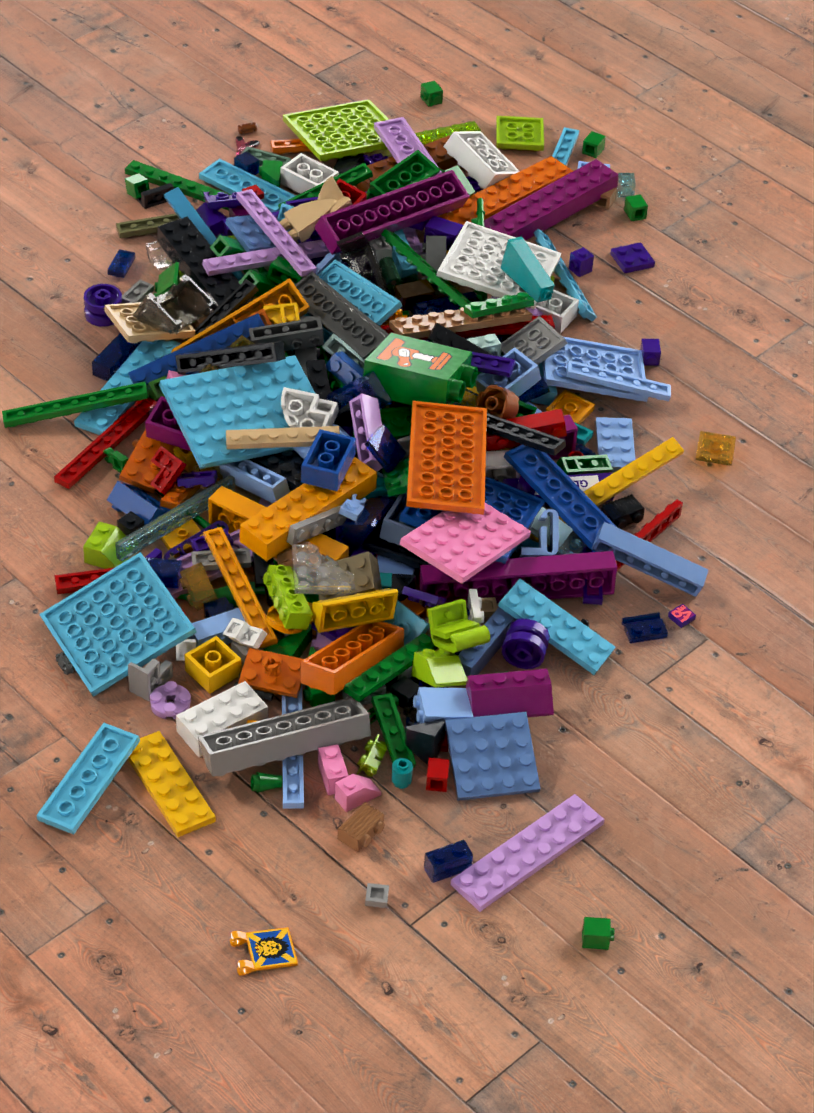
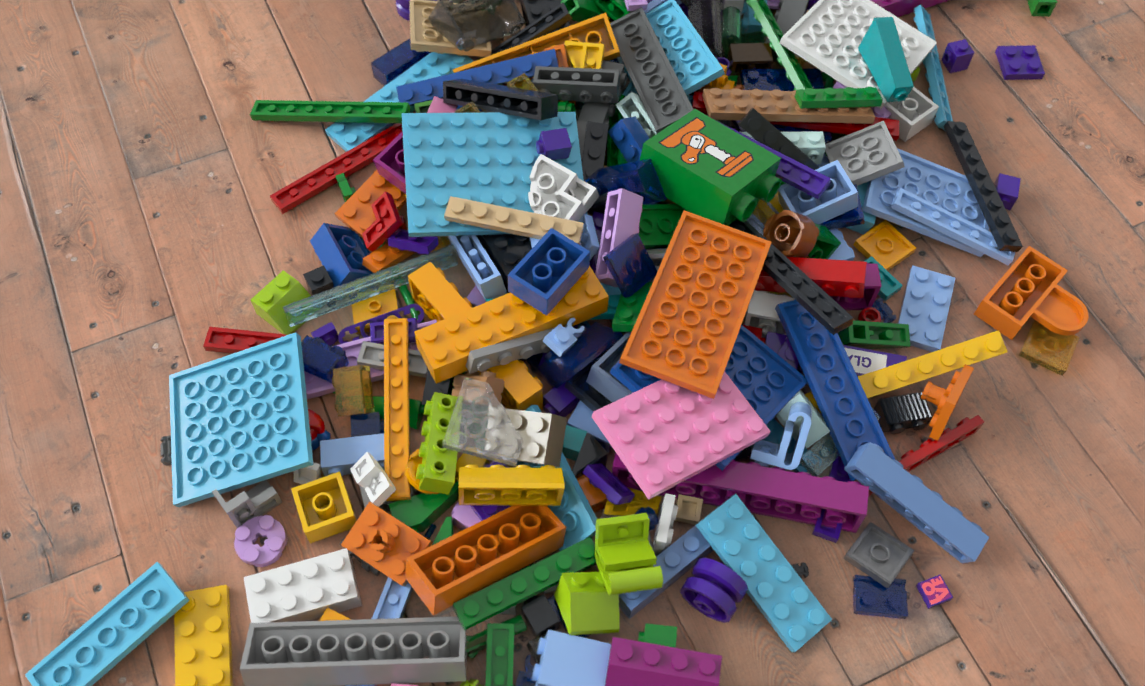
camera: 20 degrees right, 15 degrees up
none -> dark purple brick [536,128,572,161]
none -> flat silver plate [844,522,914,588]
none -> orange plate [920,364,974,441]
none -> black plate [944,121,1023,252]
none -> orange brick [974,246,1089,340]

